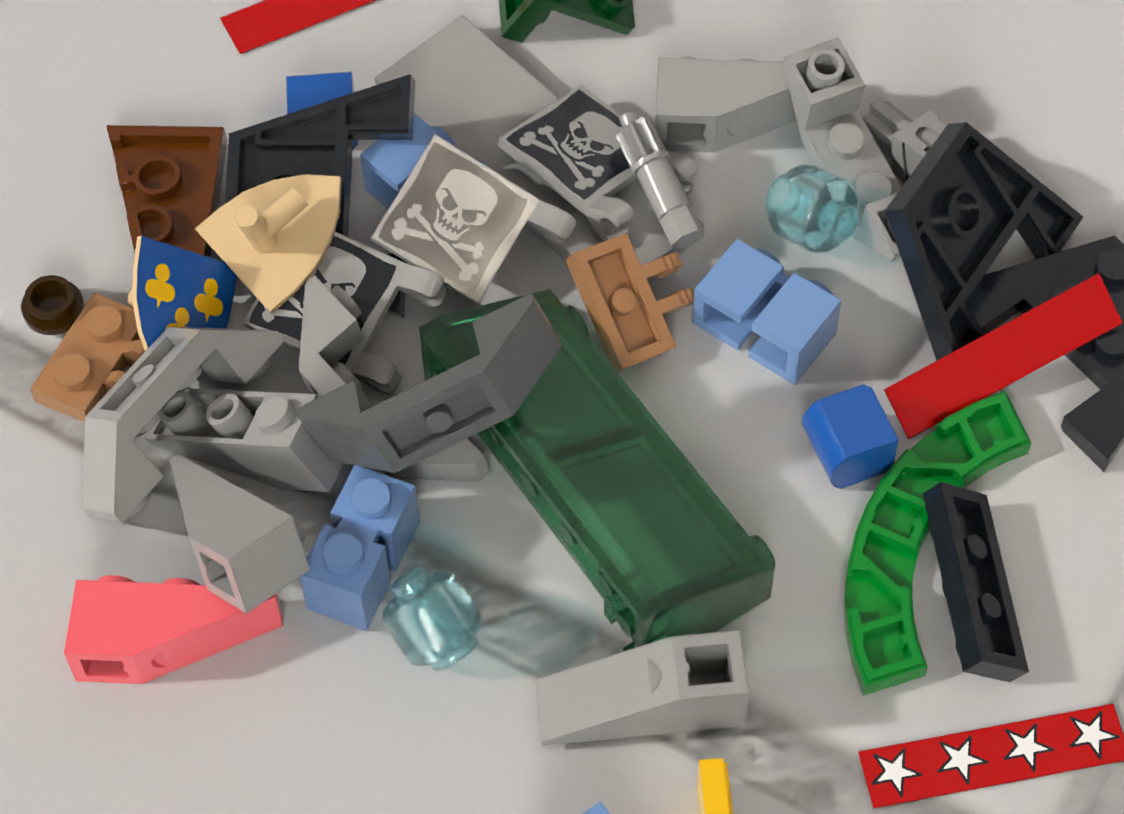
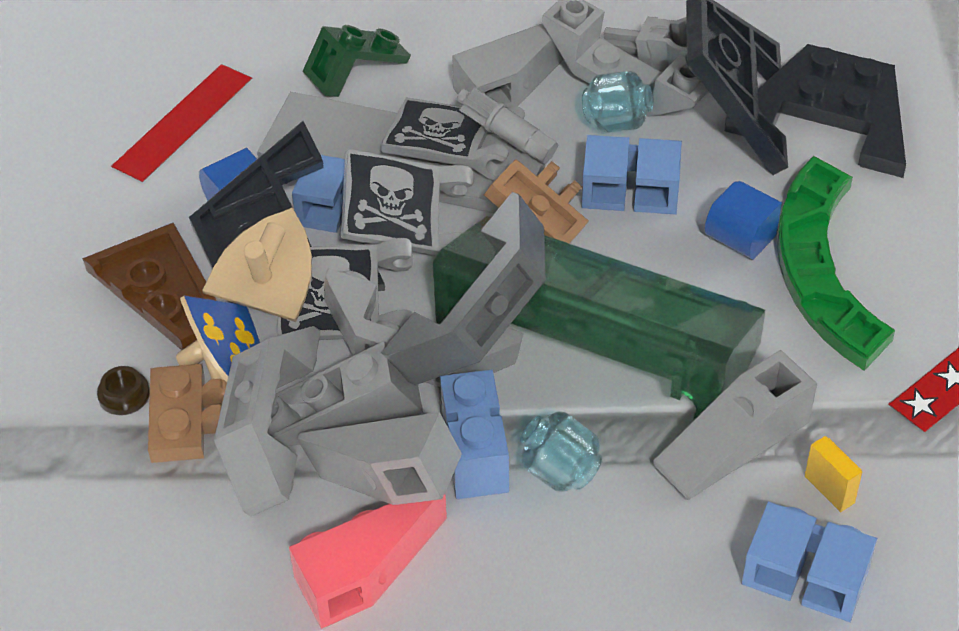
camera: 30 degrees left, 10 degrees down
red sticker [883,273,1123,440] -> none
black plate [923,482,1029,682] -> none

